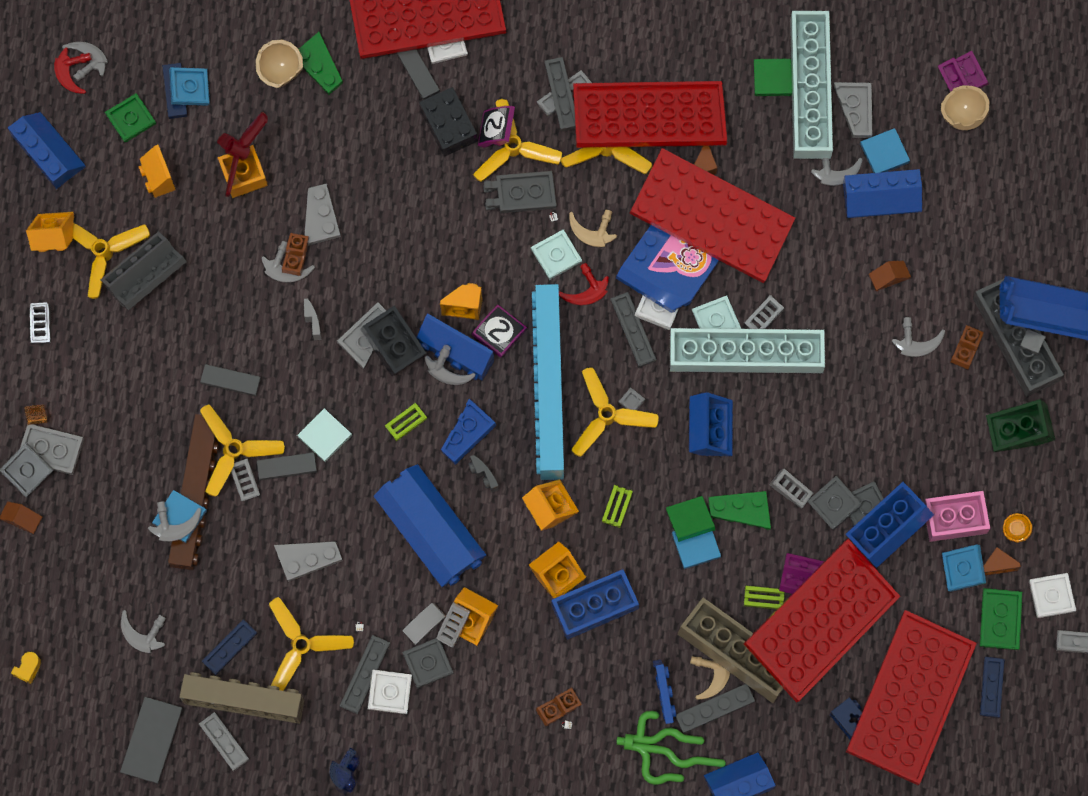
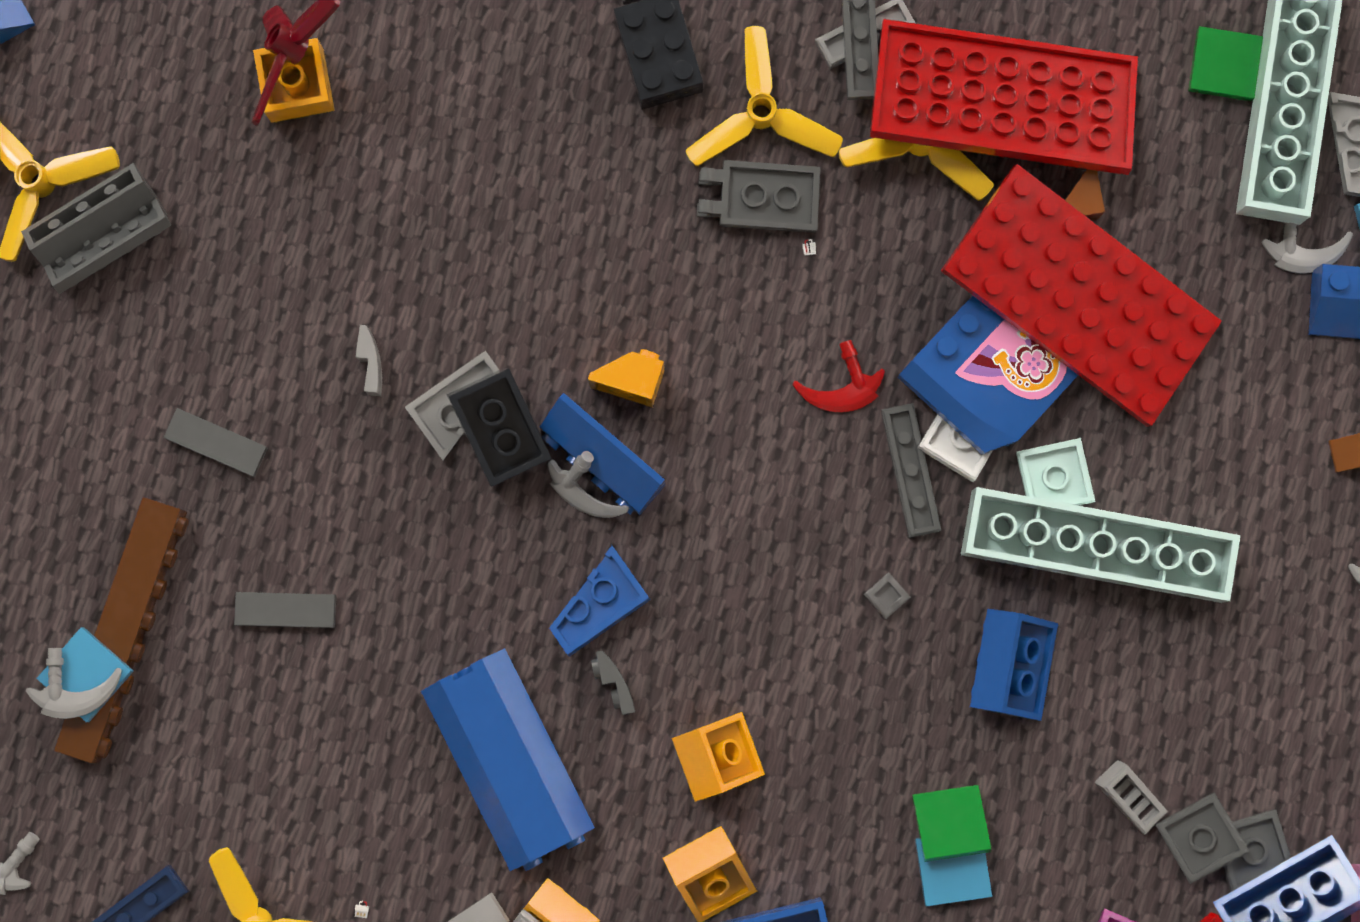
camera: 10 degrees right, 10 degrees up
light orange slope [138,145,175,198] -> none
yellow piece [200,405,285,497] -> none
light grey slope [231,458,260,501] -> none
light grey piece [262,241,315,282] -> none
light grey wing [274,542,343,582] -> none
dark orange slope [282,233,309,276] -> none
light aqua tile [297,409,352,462] -> none
light grey wing [304,184,341,245] -> none
lime tile [385,403,427,441] -> none
slope [472,305,527,358] -> none
slope [478,106,515,148] -> none
light aqua tile [531,229,582,280] -> none
medium azure brick [532,284,564,480] -> none
tan piece [569,210,617,247] -> none
yellow piece [572,368,658,457] -> none
lime tile [602,485,633,528] -> none
green wing [708,491,771,530] -> none
light grey slope [745,295,785,329] -> none

